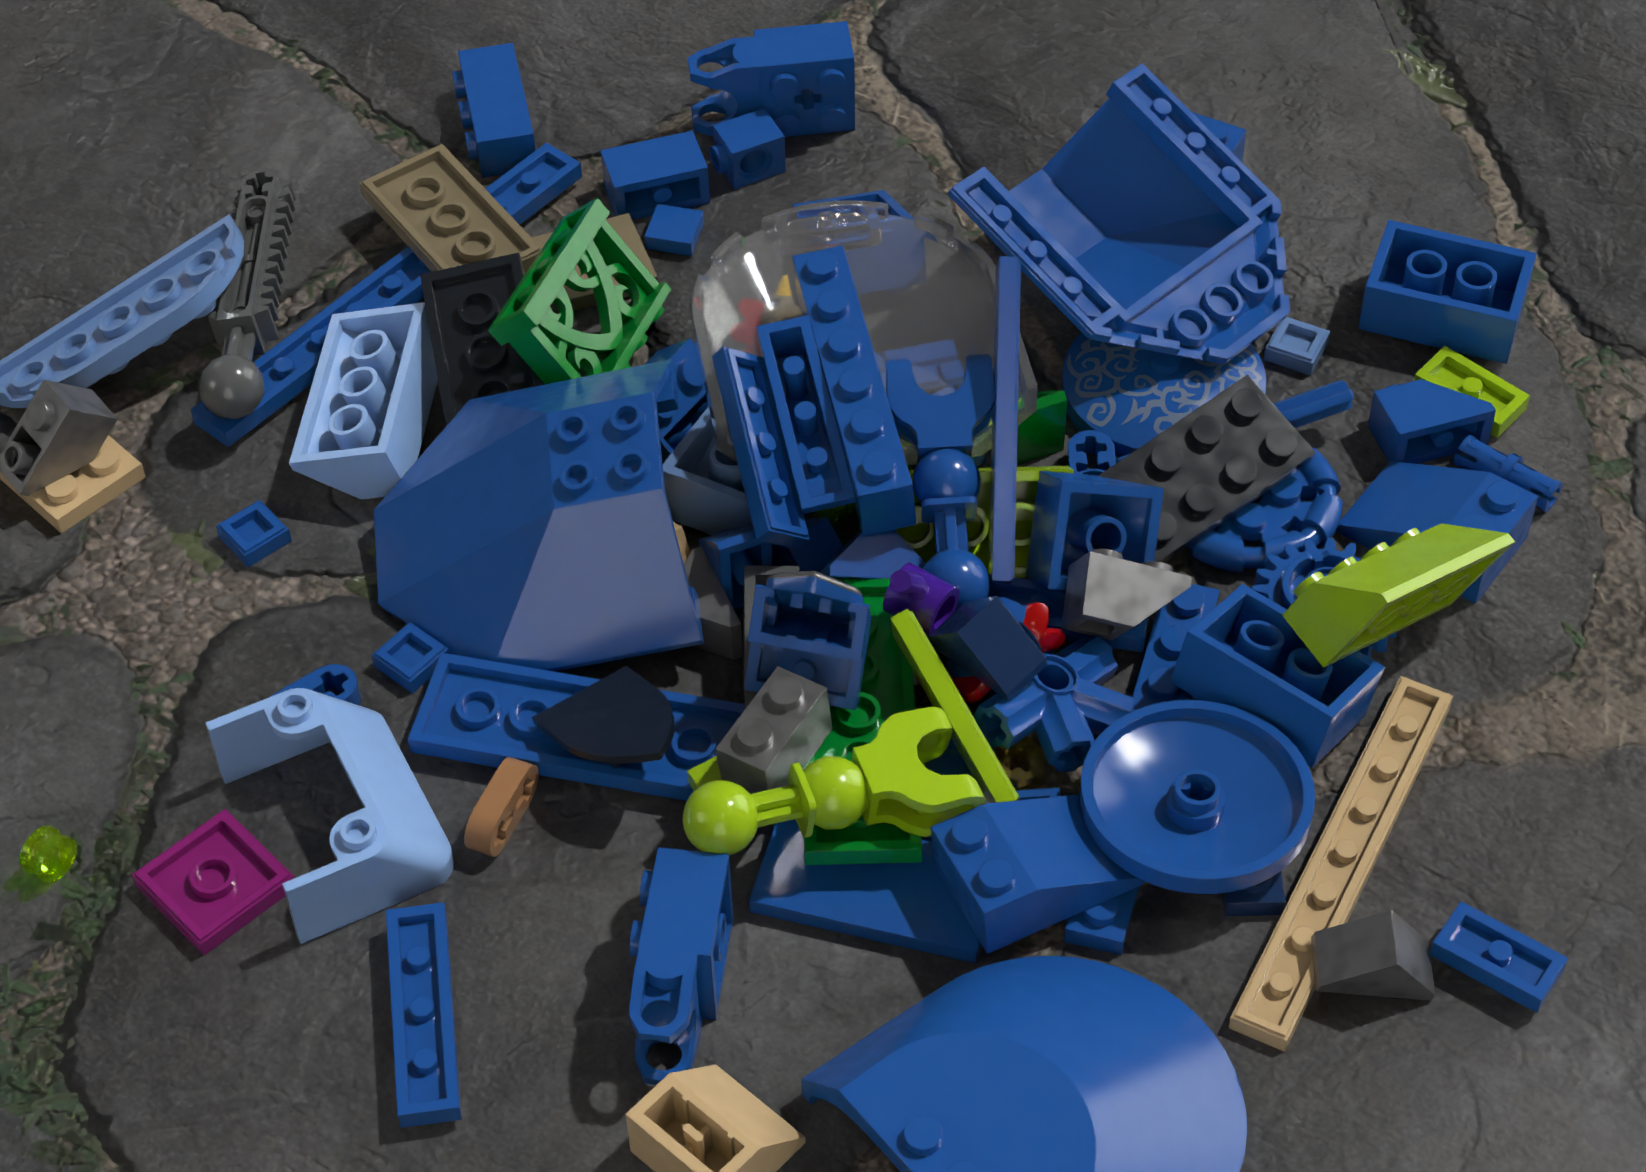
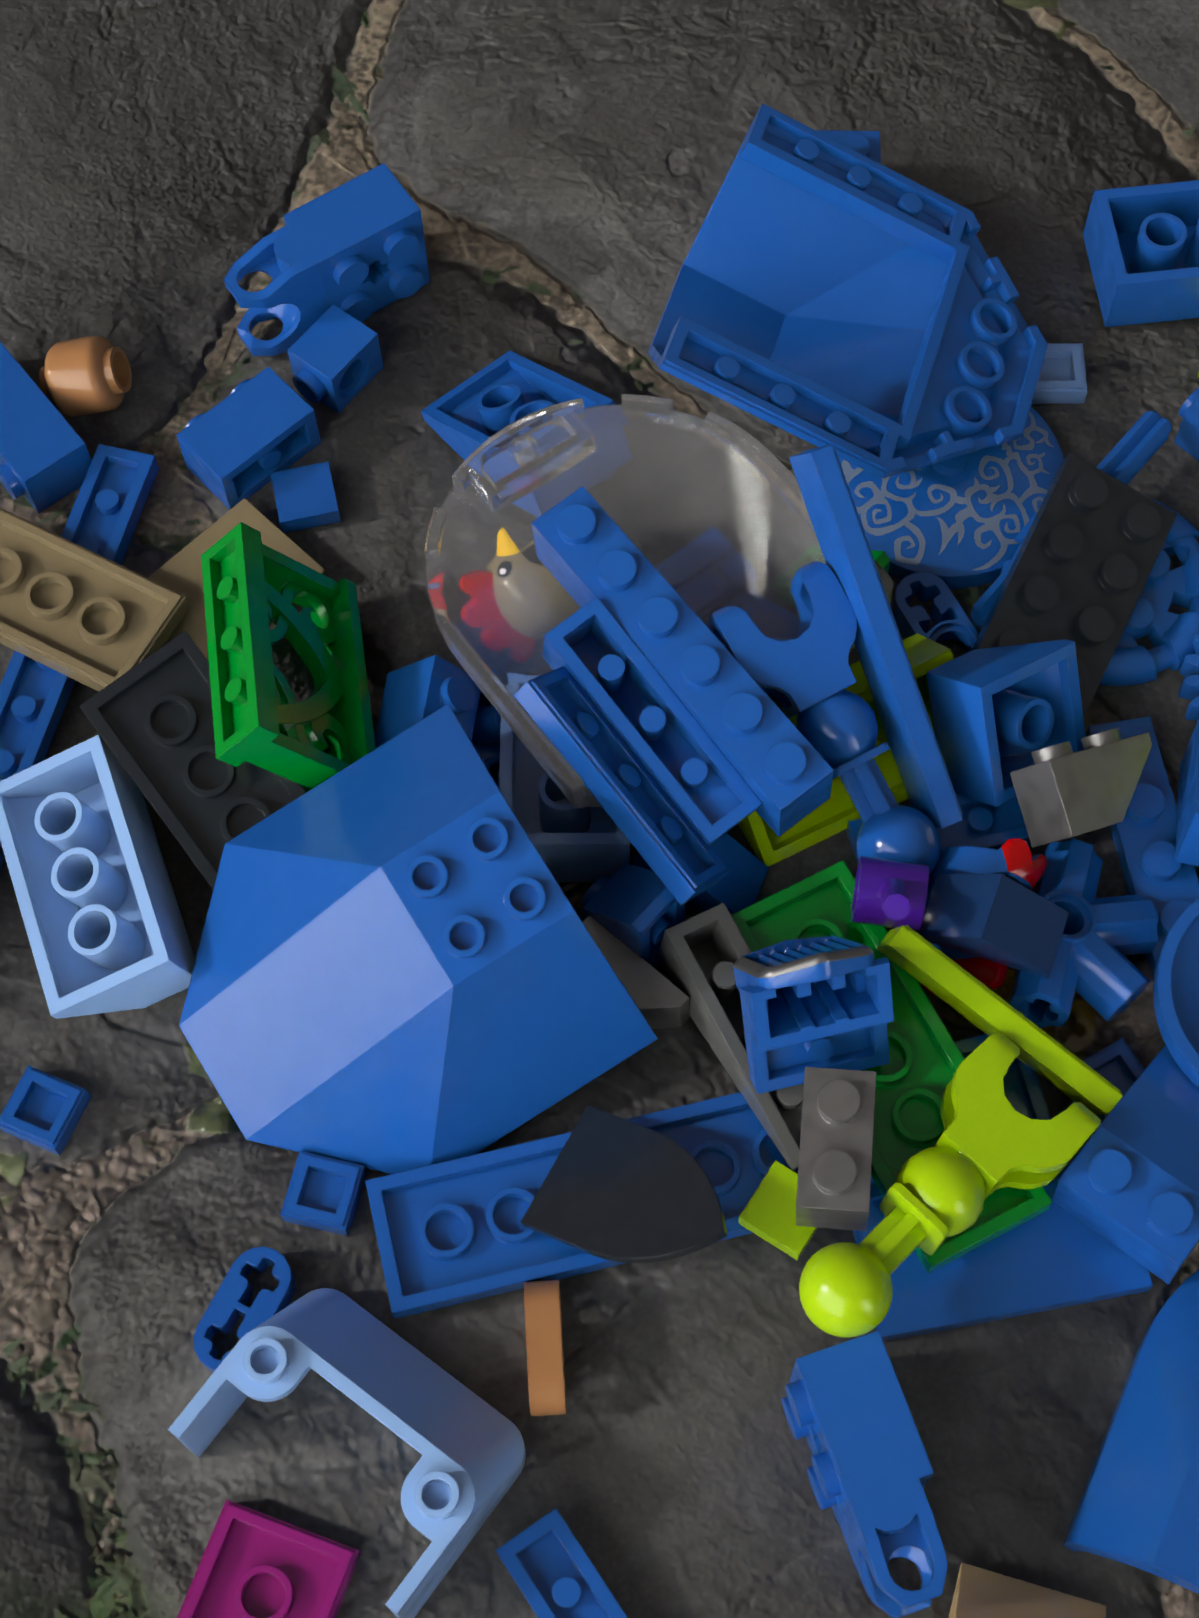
camera: 25 degrees left, 15 degrees up
blue slope [818,529,926,580] -> none
none -> medium nougat head [39,336,132,417]

